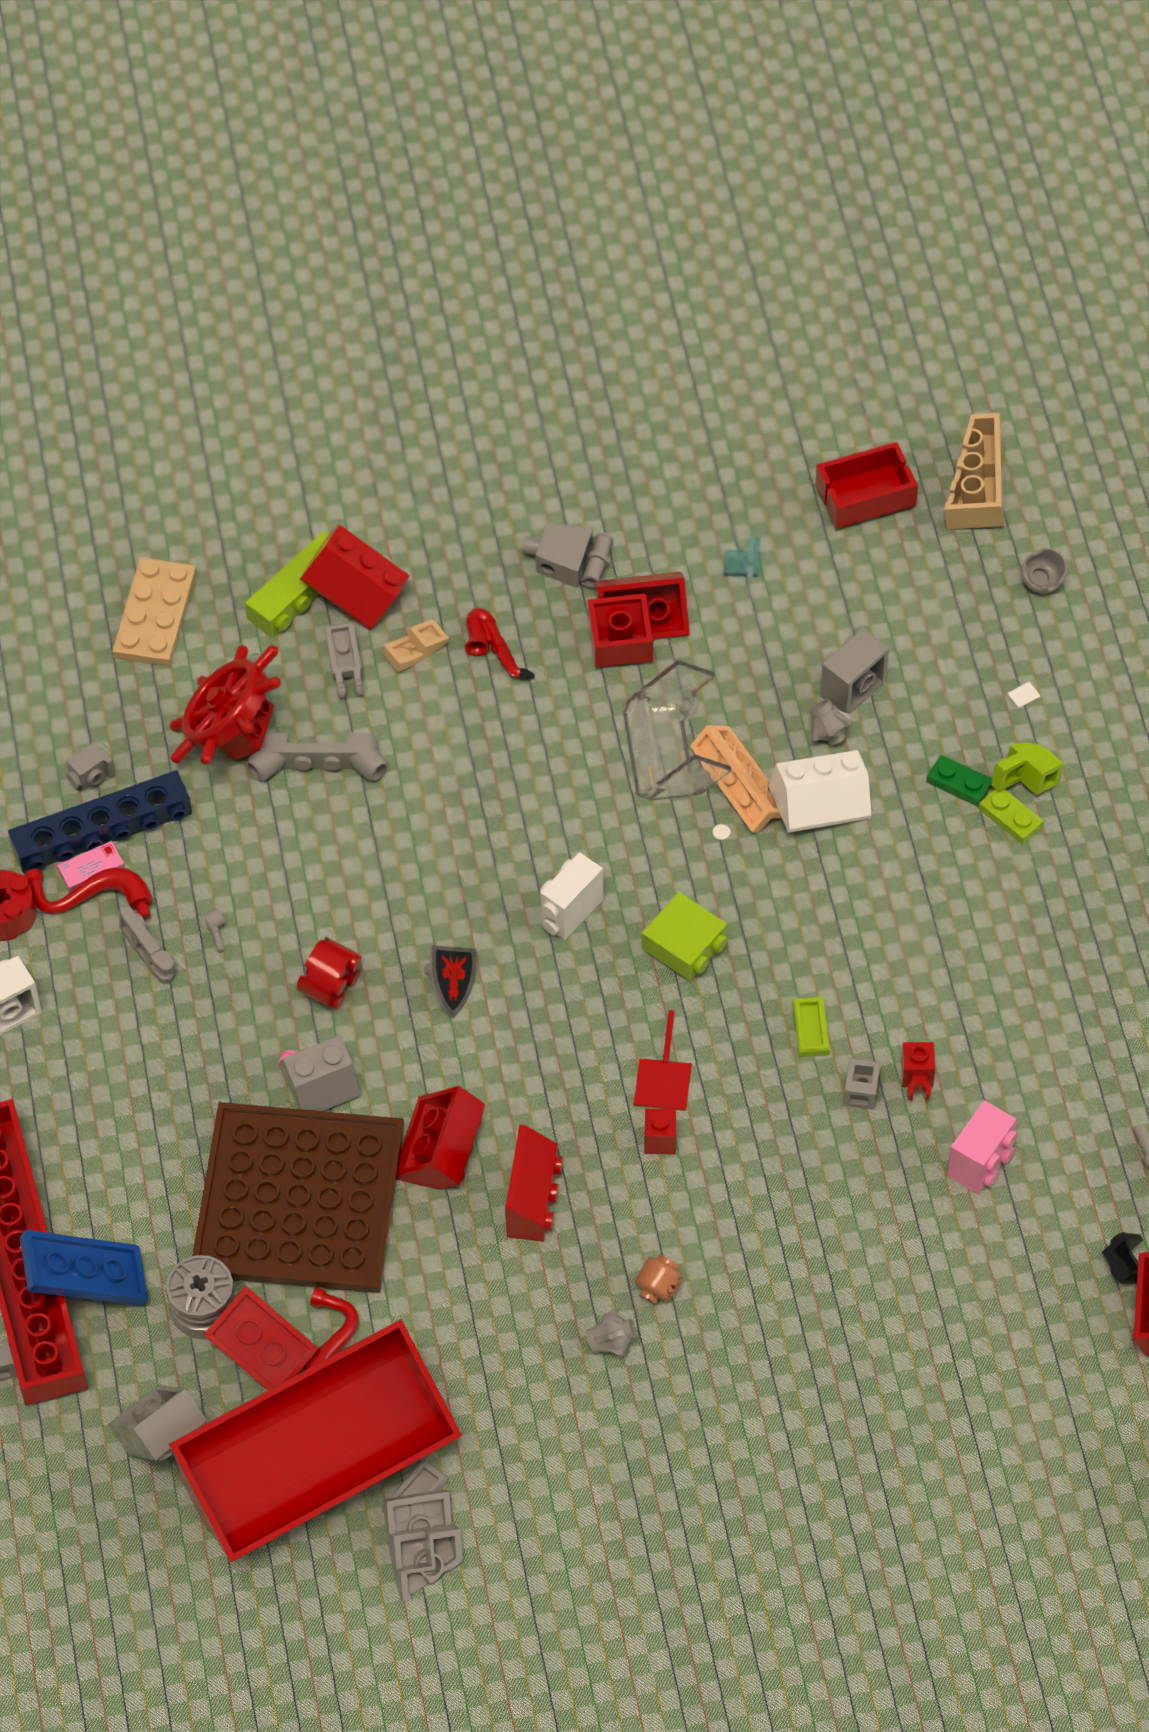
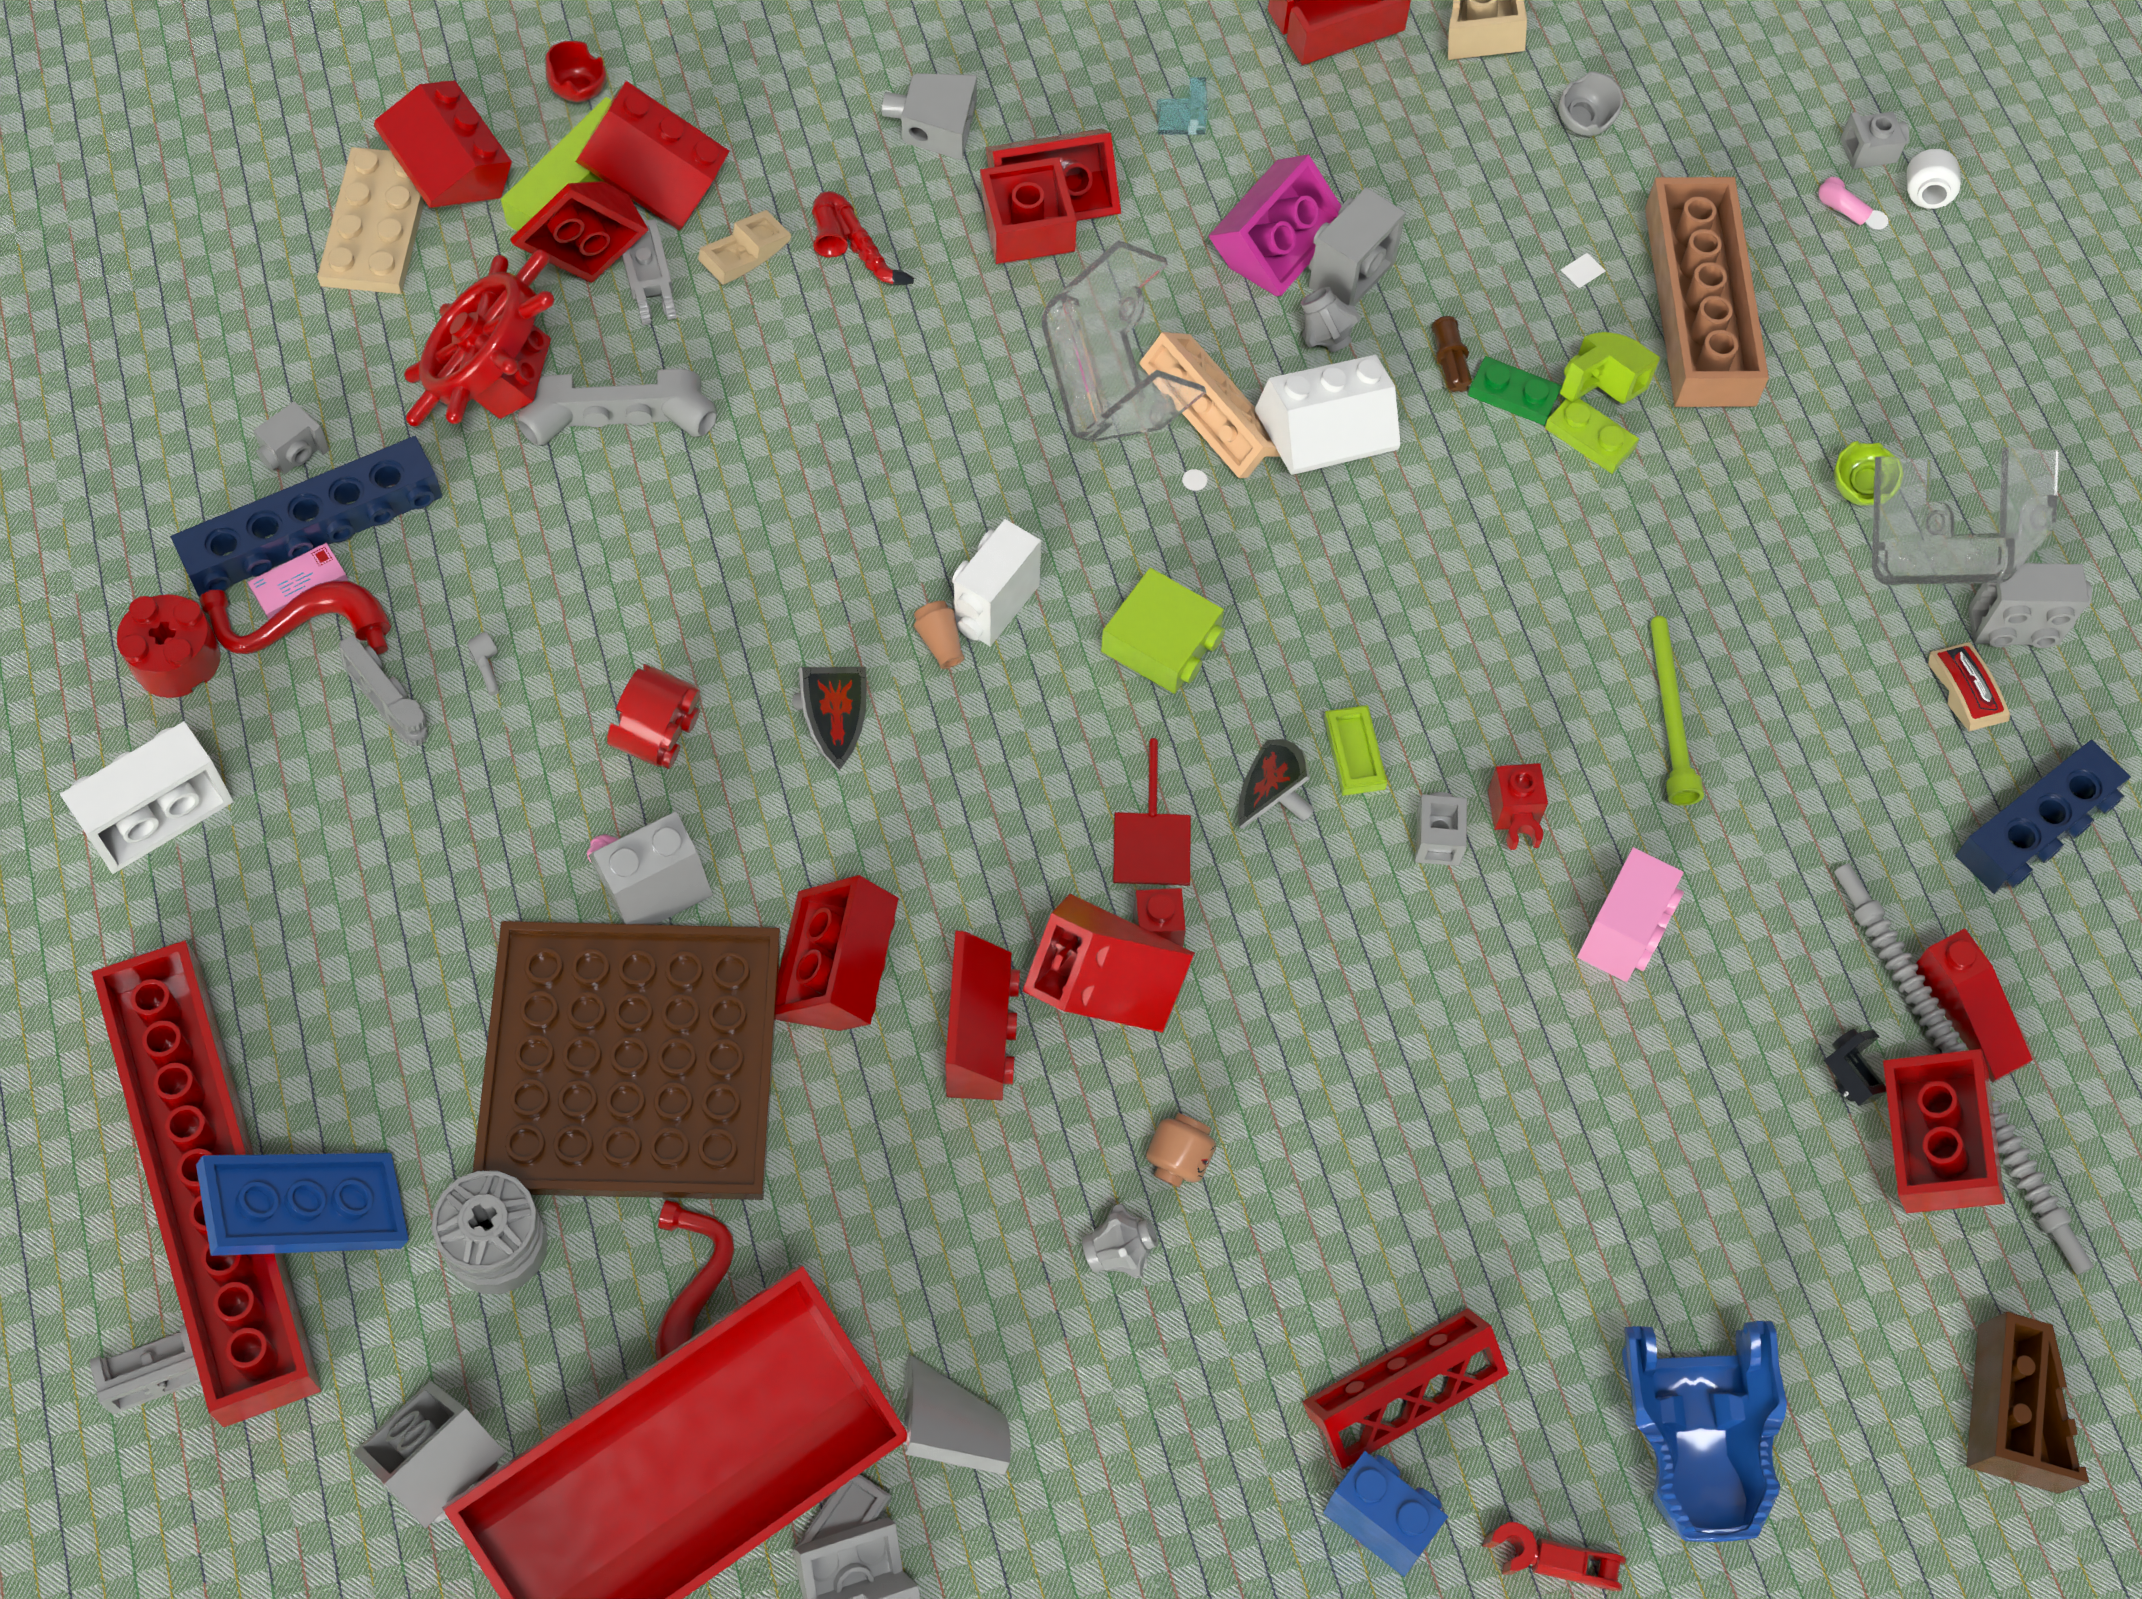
camera: 10 degrees left, 5 degrees up
red plate [203,1285,319,1390] -> none
light grey pin [581,533,613,589] -> none
none -> red slope [374,80,512,208]
none -> red slope [510,181,649,283]
none -> red hair [545,41,607,102]
none -> light grey slope [903,1355,1011,1475]
none -> nougat cone [914,601,965,669]
none -> red slope [1022,894,1195,1033]
none -> dark pink slope [1208,154,1342,296]
none -> shield [1238,739,1314,829]
none -> red fence [1302,1308,1509,1470]
none -> blue brick [1323,1451,1448,1577]
none -> reddish brown axle [1431,316,1472,393]
none -> red piece [1482,1522,1626,1591]
none -> blue animal [1622,1321,1787,1542]
none -> nougat brick [1645,177,1769,407]
none -> lime piece [1650,615,1704,806]

